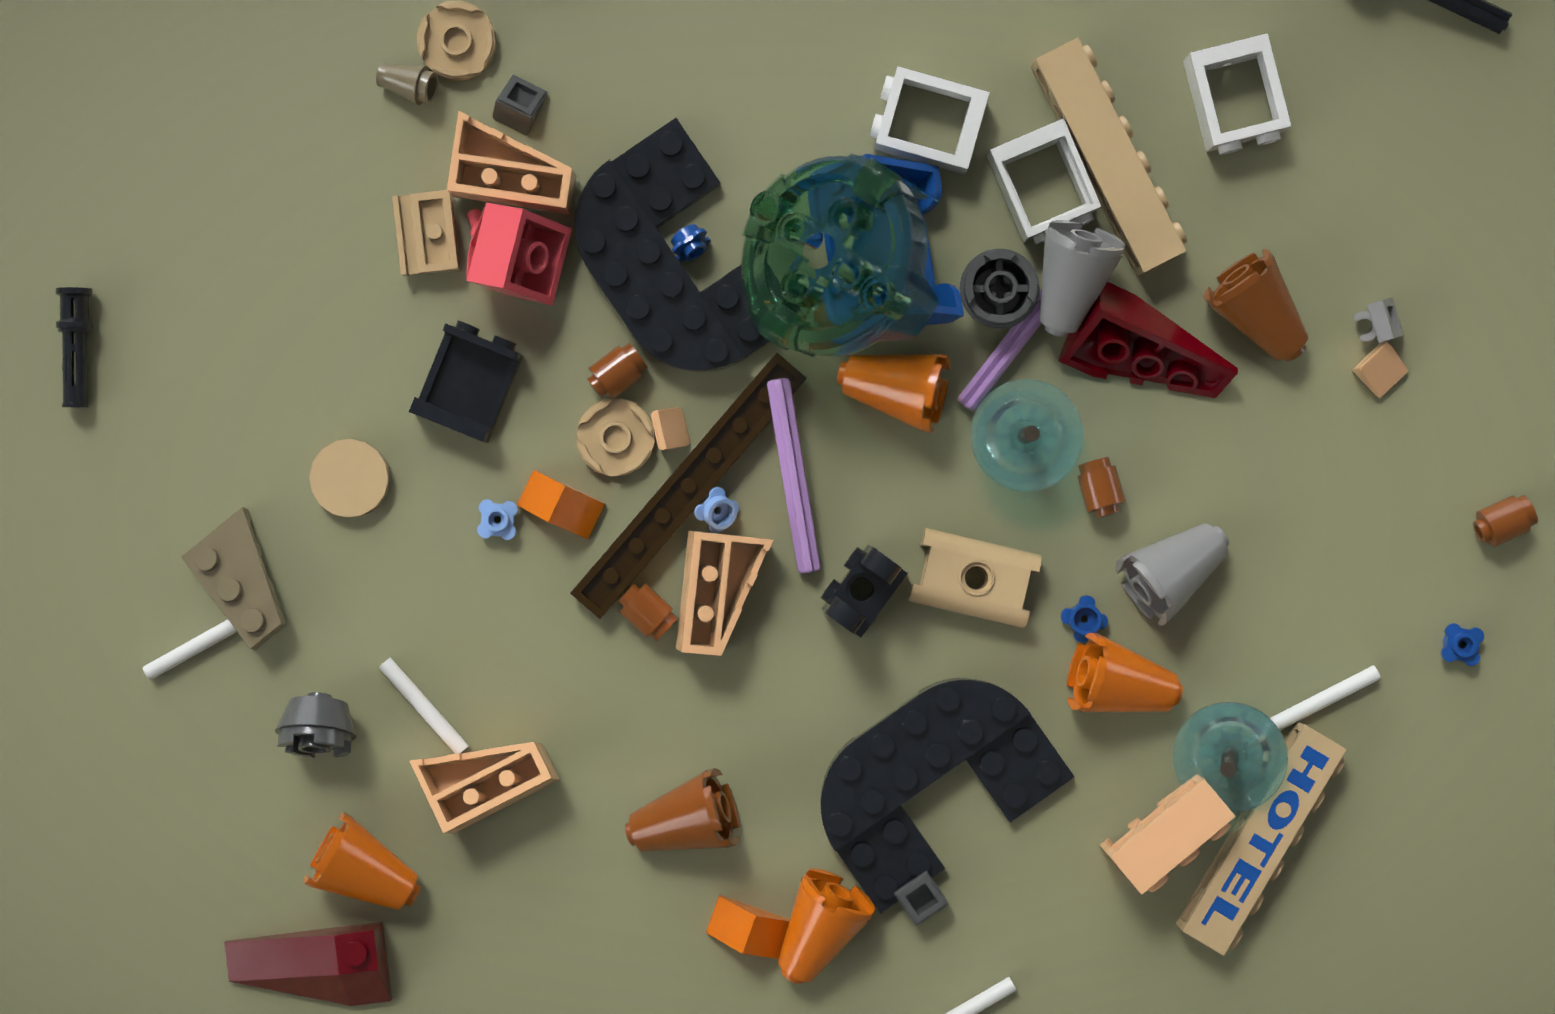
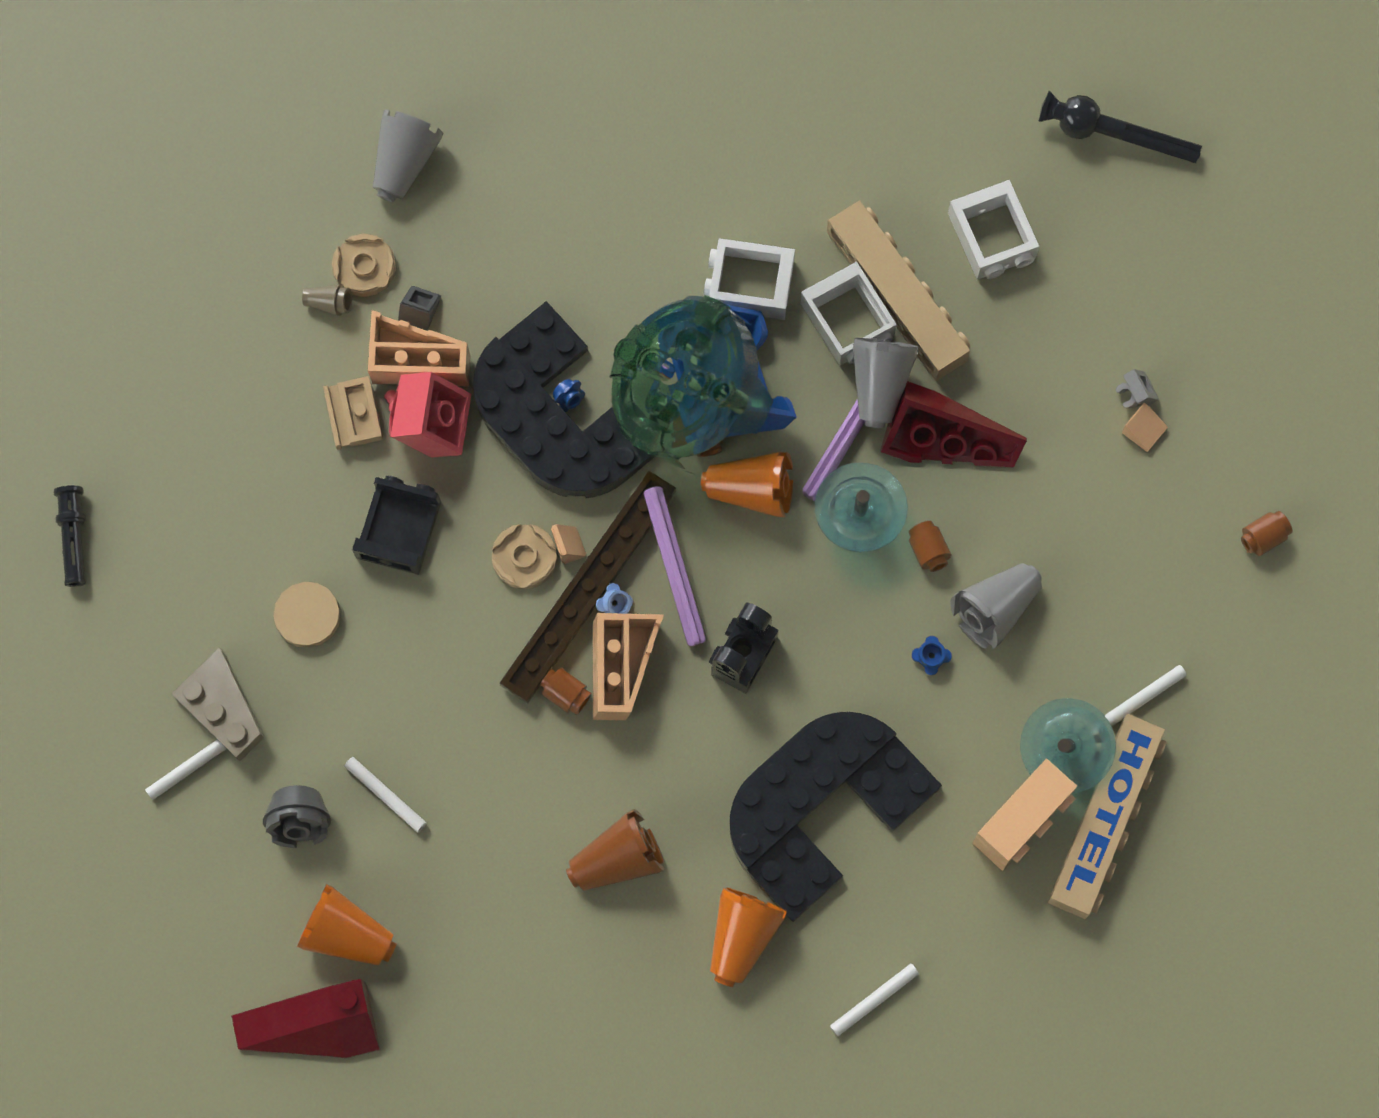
camera: 10 degrees left, 15 degrees down
light nougat wedge [410,742,560,834] -> none
light blue plate [477,499,518,540] -> none
orange slope [517,470,605,539] -> none
dark orange brick [587,343,648,400] -> none
orange slope [706,894,790,959] -> none
dark grey slope [894,870,949,926] -> none
tan piece [908,528,1042,628] -> none
dark grey cone [960,249,1040,328] -> none
orange cone [1067,633,1183,712] -> none
dark orange cone [1203,249,1309,362] -> none
blue plate [1441,623,1484,666] -> none

